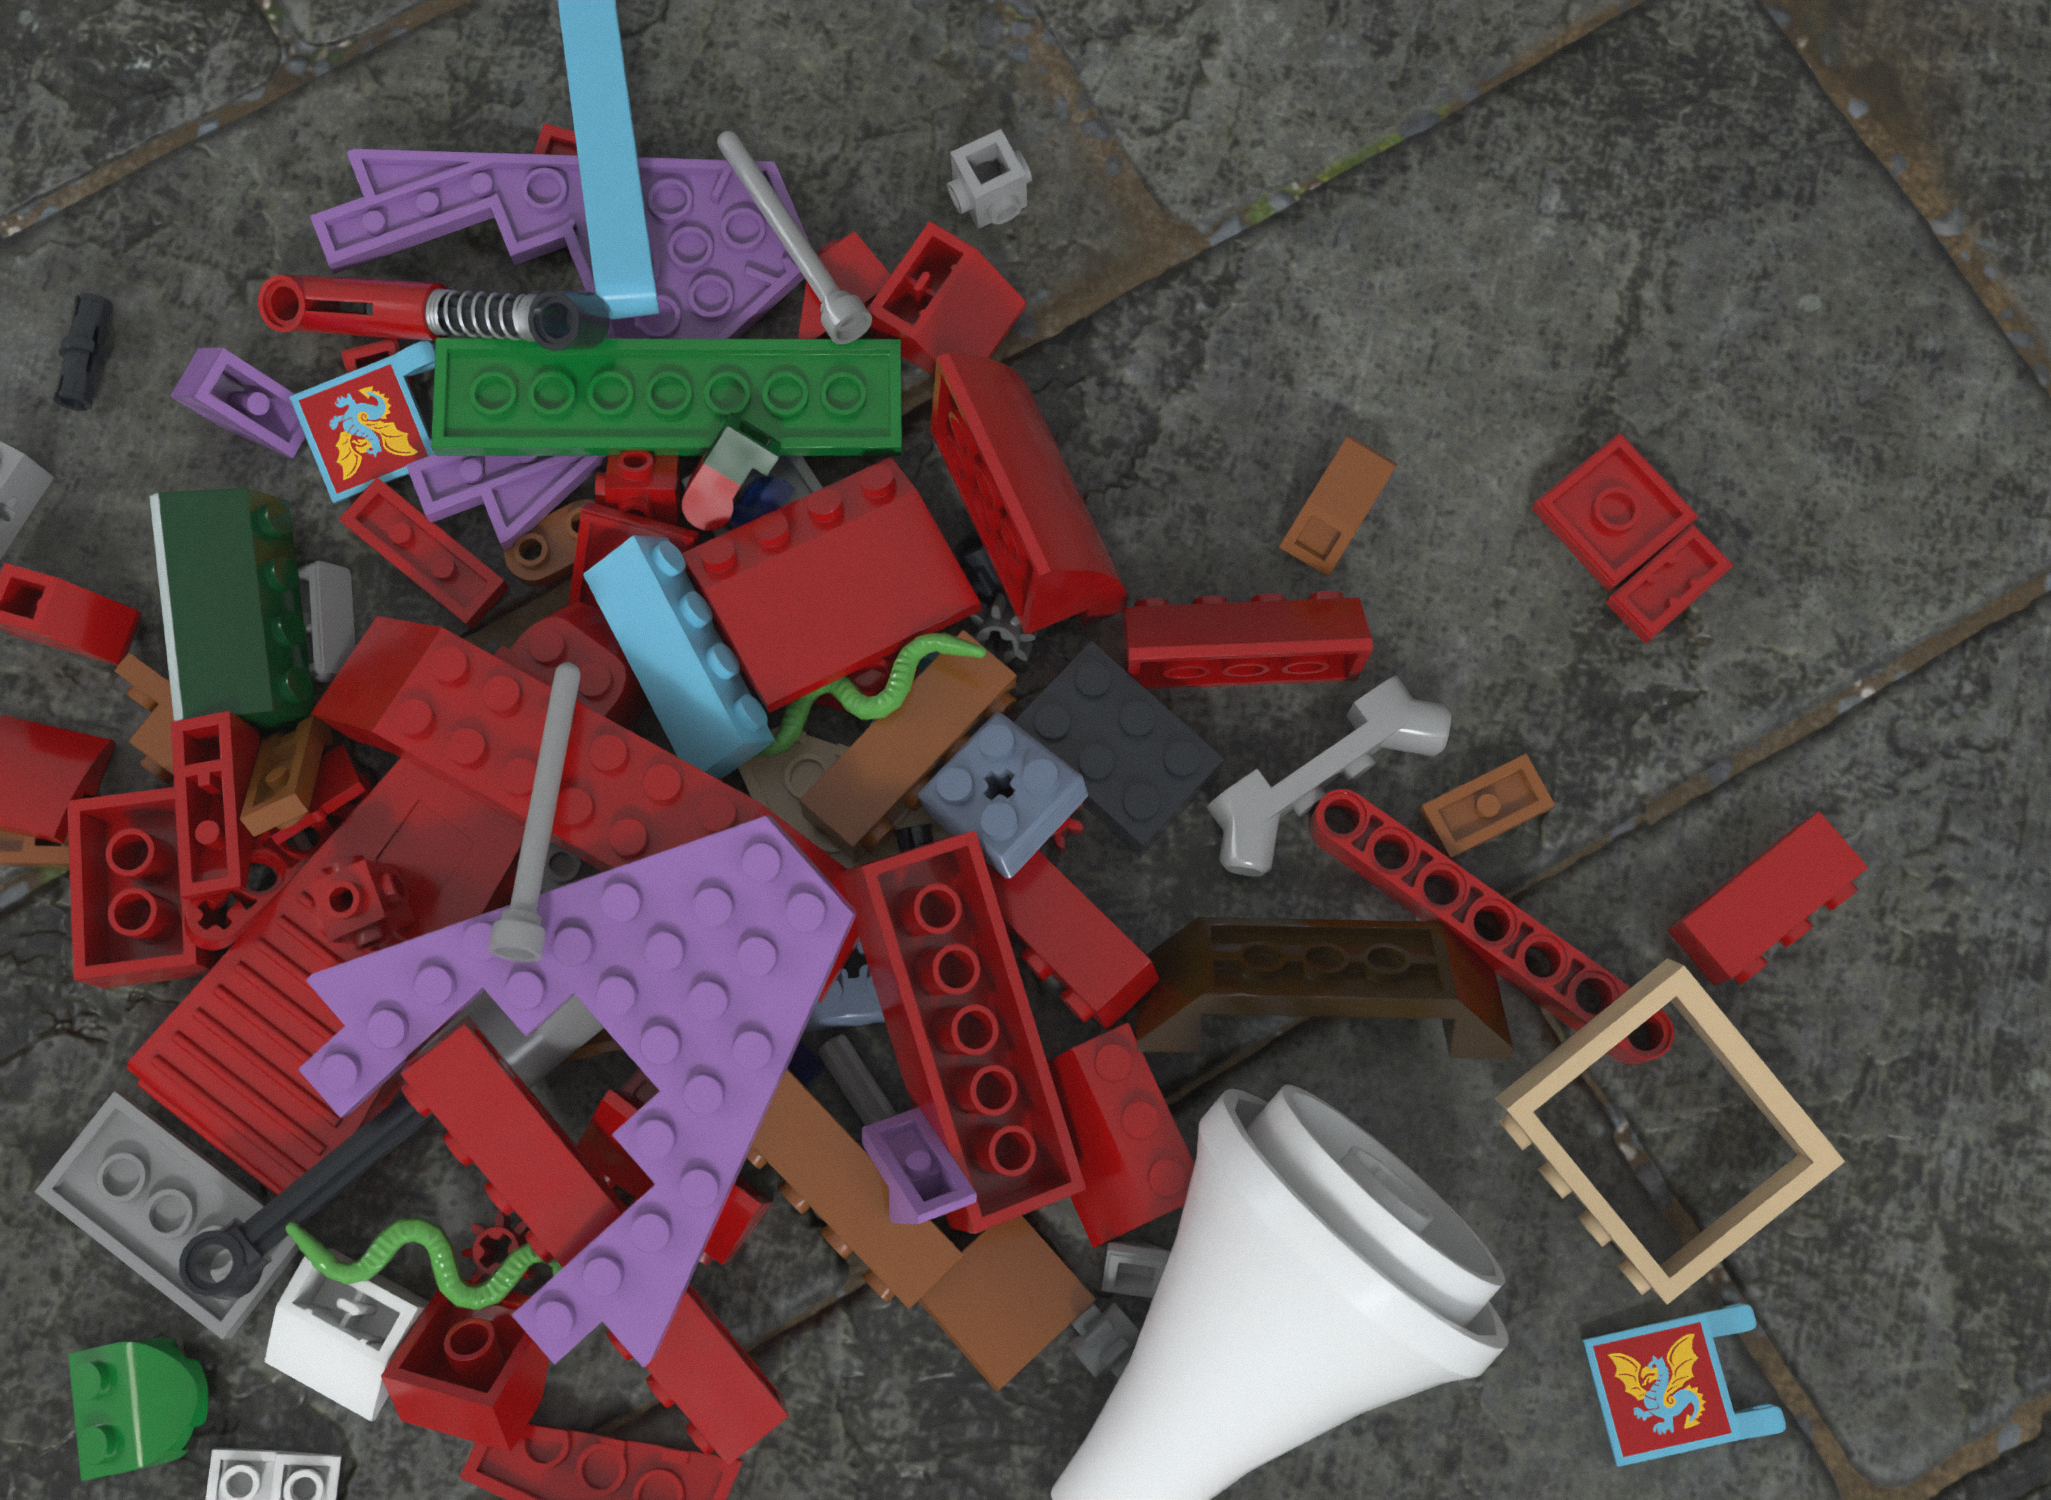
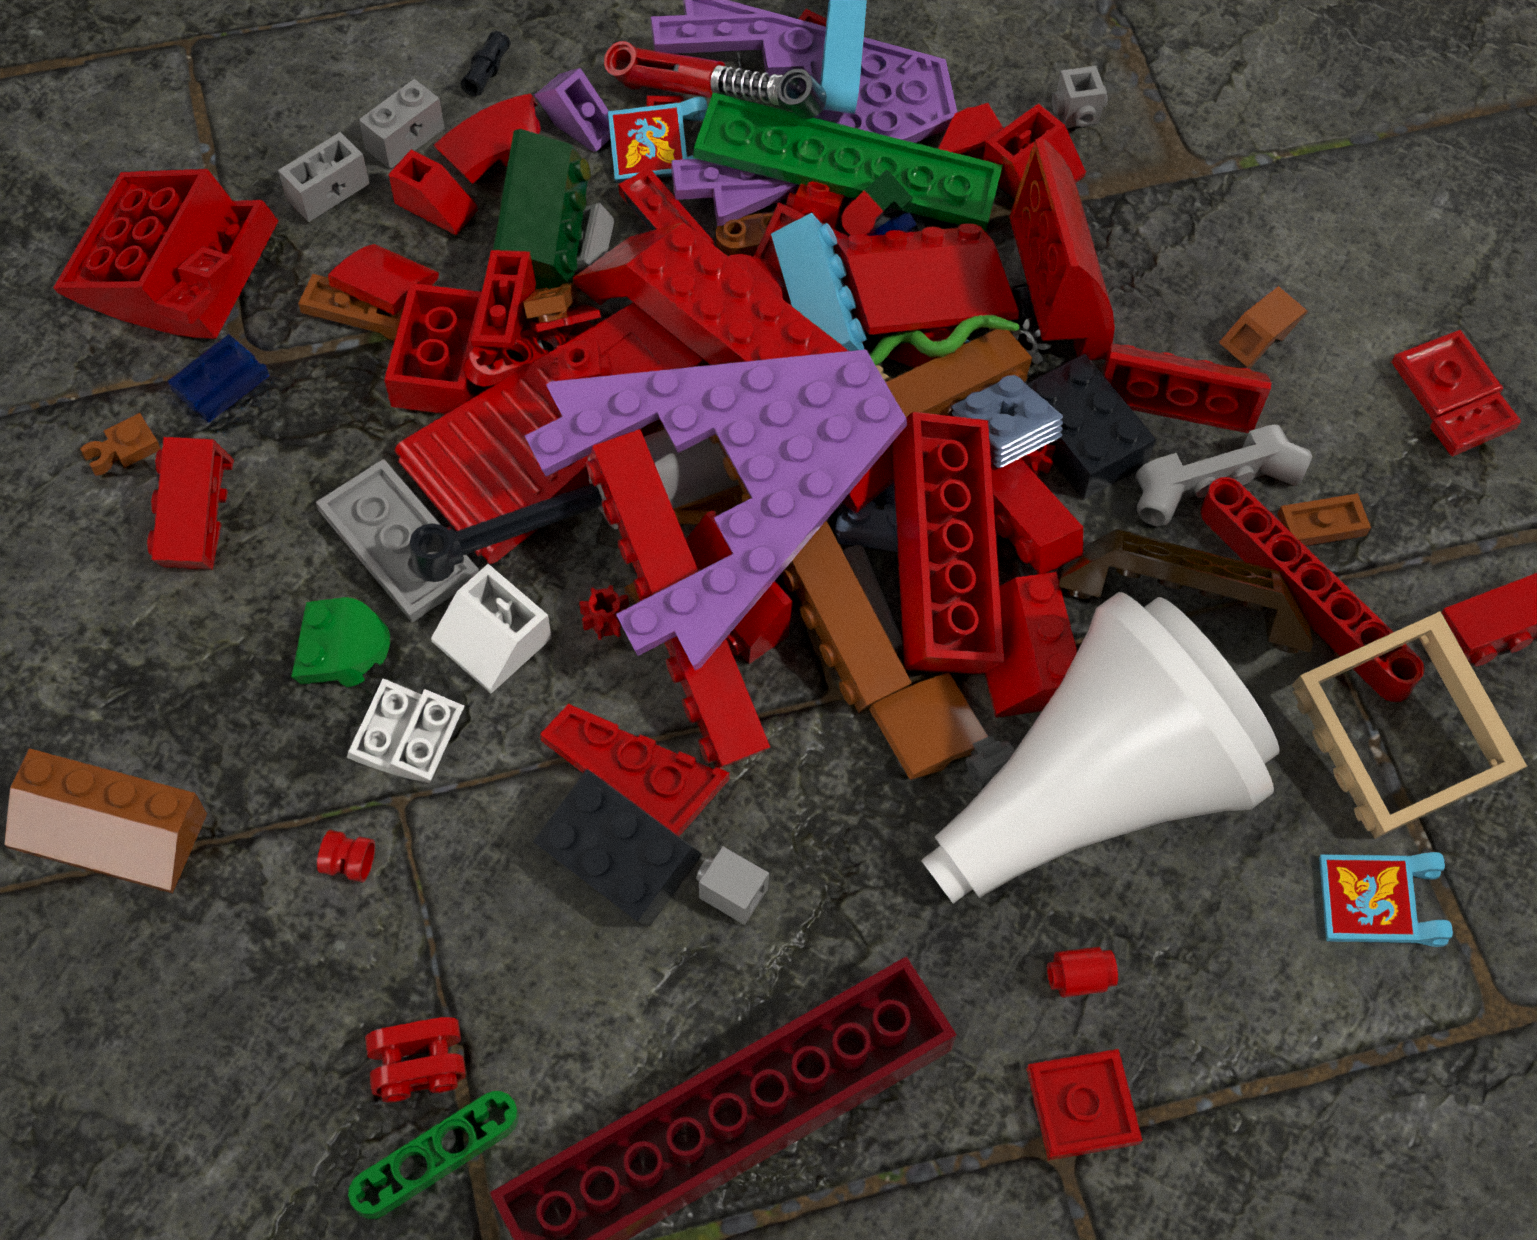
camera: 10 degrees right, 15 degrees down
dark orange slope [114,652,174,785] -> none
bright green animal [285,1217,563,1311] -> none
red slope [381,1279,549,1452] -> none
light grey piece [488,662,580,962] -> none
light grey piece [717,131,872,344] -> none
medium lavender slope [862,1107,977,1224] -> none
light grey slope [1101,1239,1170,1298] -> none
none -> red slope [433,94,541,184]

